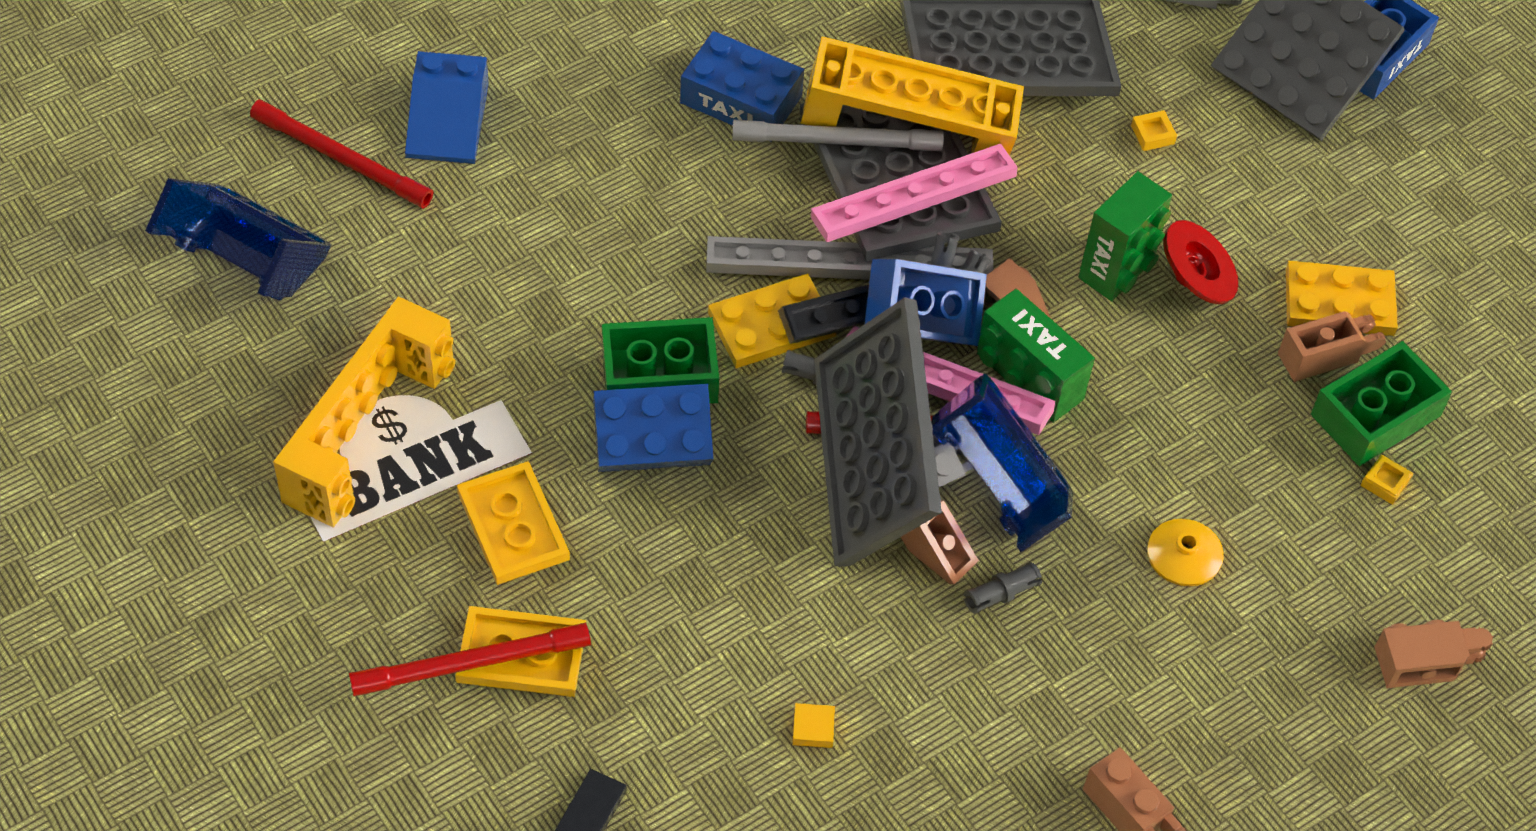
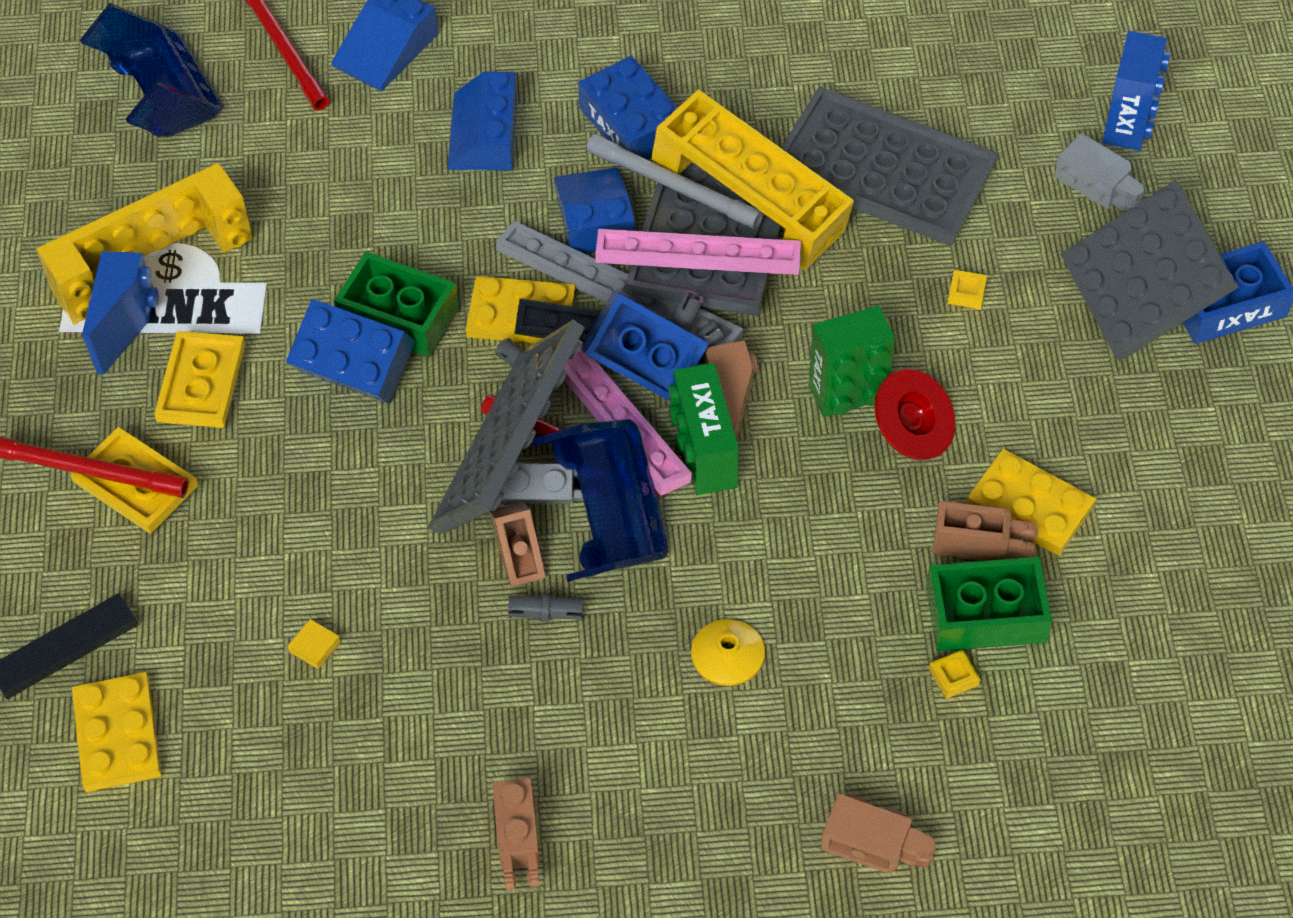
camera: 35 degrees right, 0 degrees up
none -> blue slope [82,251,159,374]
none -> blue slope [448,72,517,170]
none -> blue slope [554,167,635,254]

